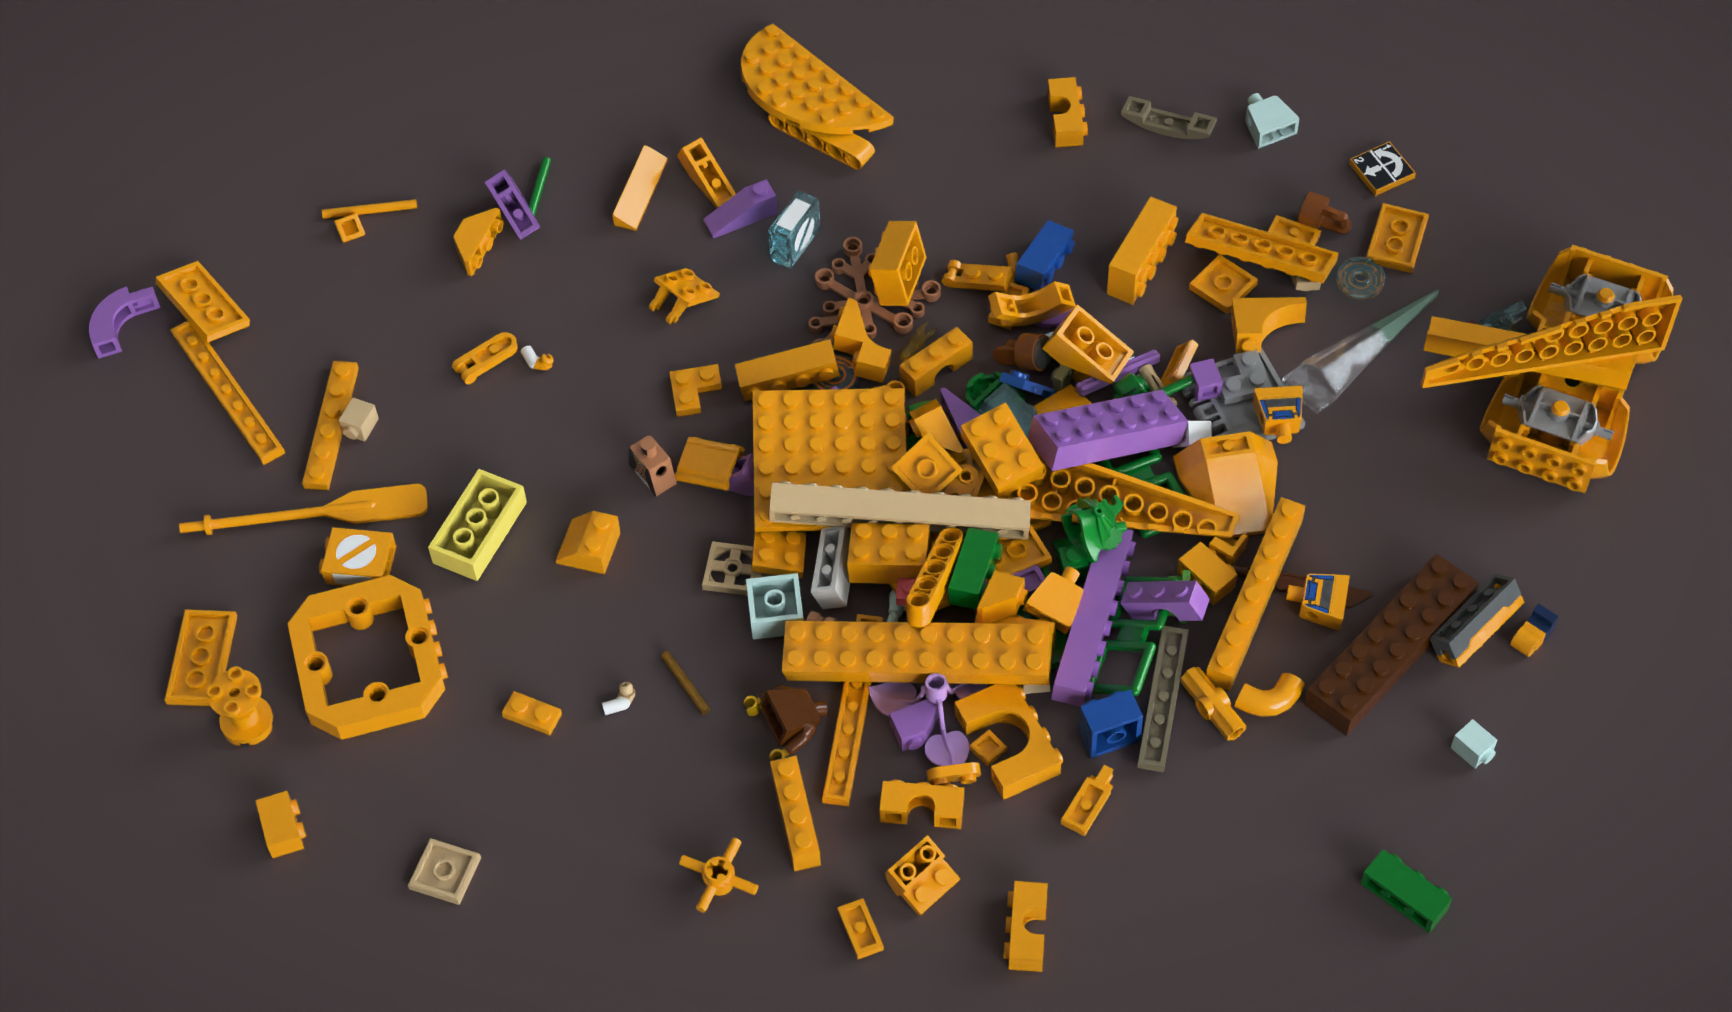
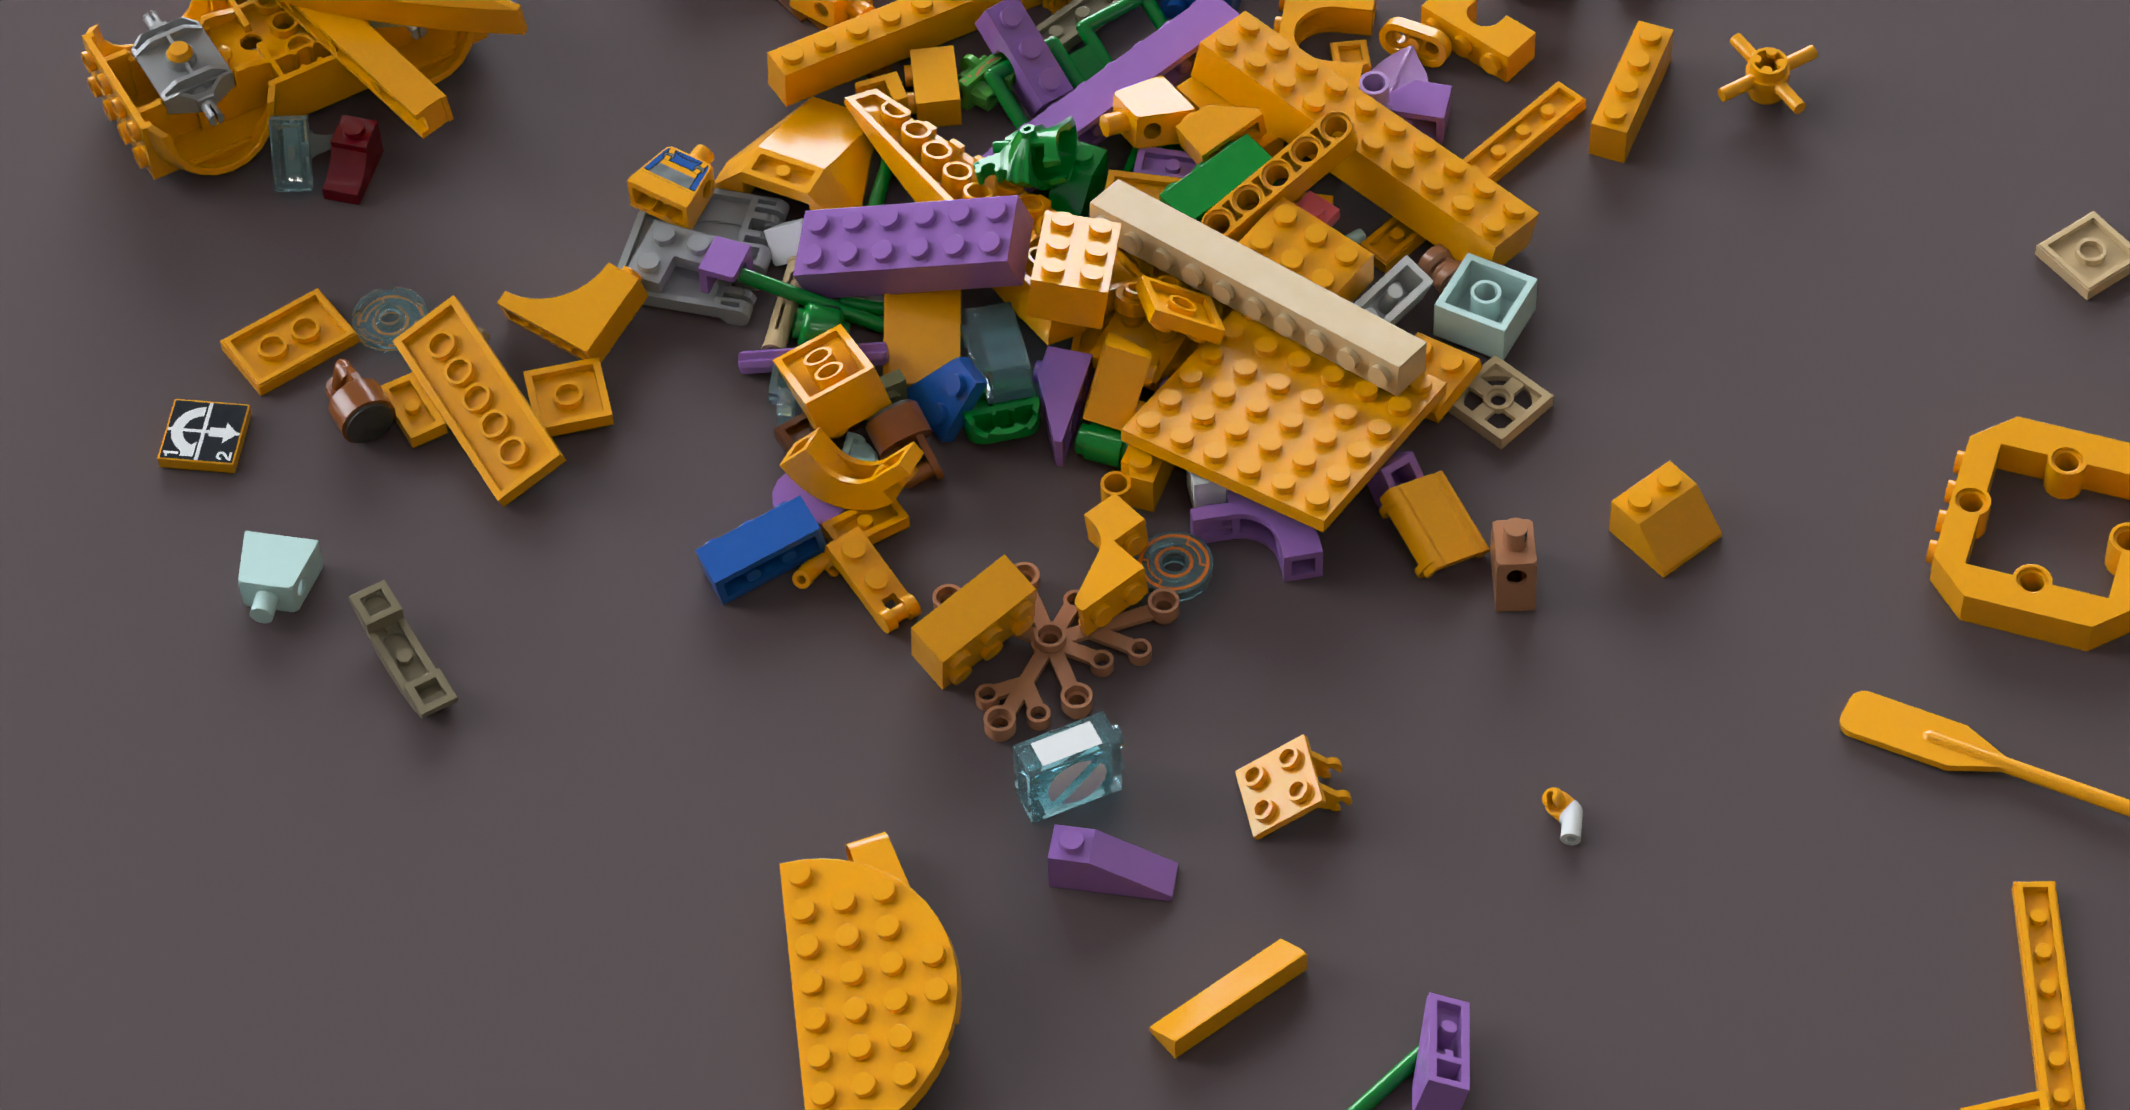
camera: 145 degrees left, 5 degrees down
light orange plate [302,361,359,490] -> none
light orange brick [319,527,397,586] -> none
tan brick [339,398,379,442] -> none
light yellow brick [428,469,527,581] -> none
light orange plate [452,332,518,385] -> none
light orange slope [453,208,504,277] -> none
light orange plate [502,691,562,735] -> none
arm [602,682,635,715] -> none
pearl gold bar [660,651,711,715] -> none
light orange plate [669,364,722,417] -> none
light orange slope [677,137,736,208] -> none
light orange brick [735,339,840,401] -> none
reddish brown torso [744,684,828,761] -> none
clear yellow piece [900,321,936,362] -> none
light orange arch [900,327,973,398] -> none
light orange arch [1047,77,1088,148] -> none
light orange brick [1107,196,1179,305] -> none
light orange tile [1161,339,1198,387] -> none
clear plate [1282,290,1439,414] -> none

